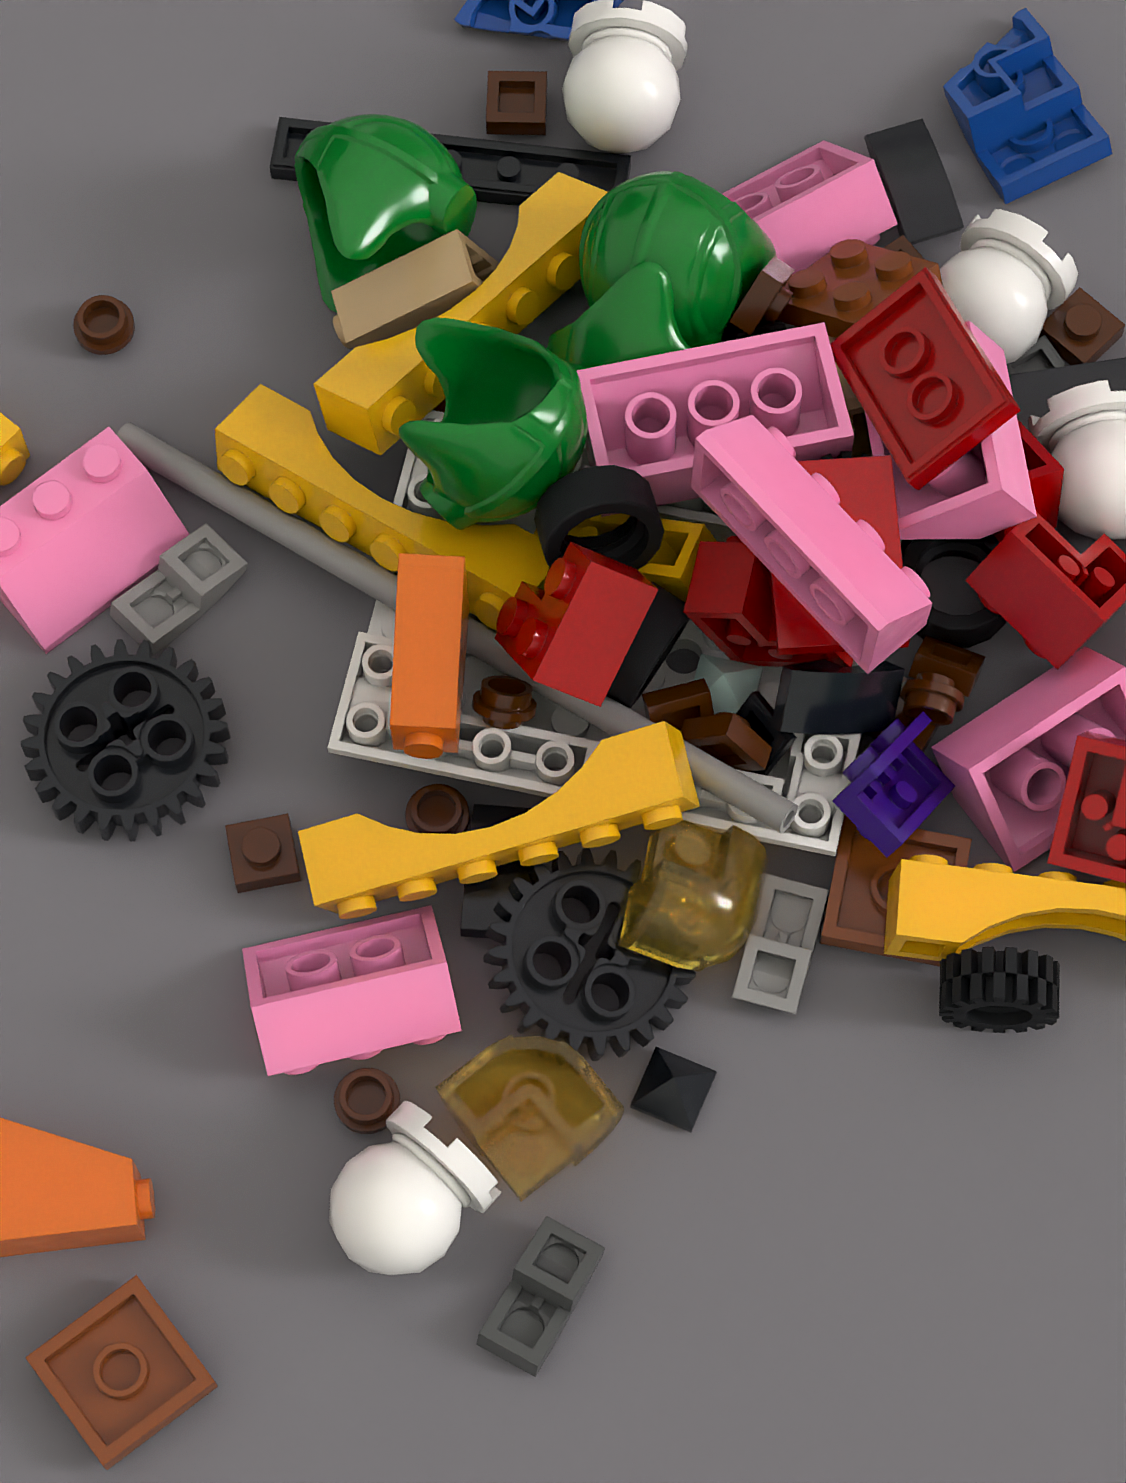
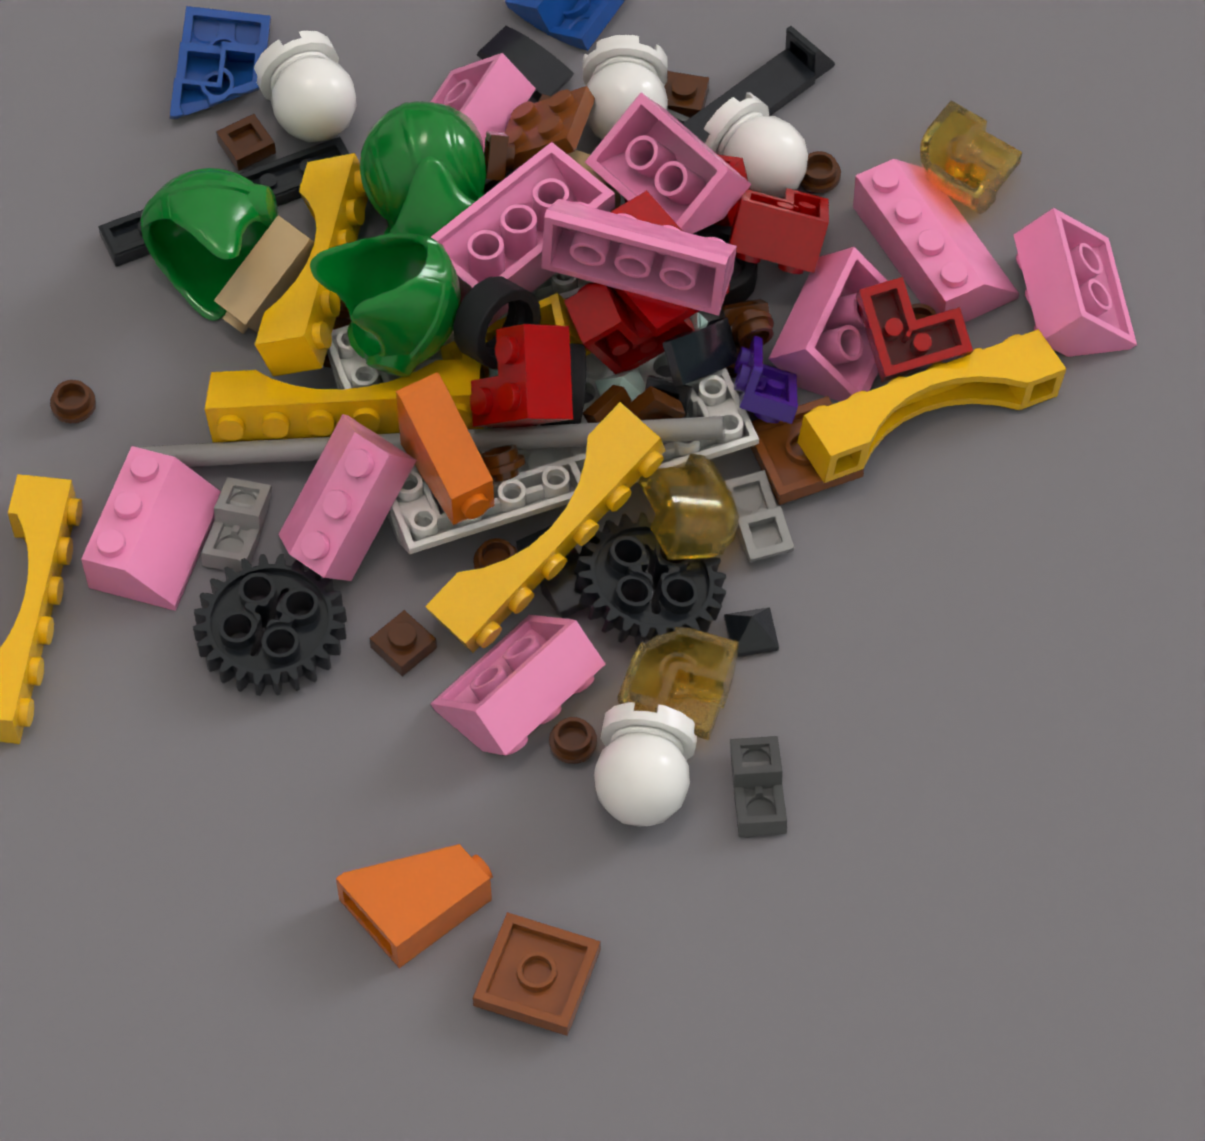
camera: 35 degrees left, 10 degrees down
red tile [830,267,1021,491] -> none
black tyre [939,947,1060,1033] -> none
none -> bright pink slope [278,414,417,581]

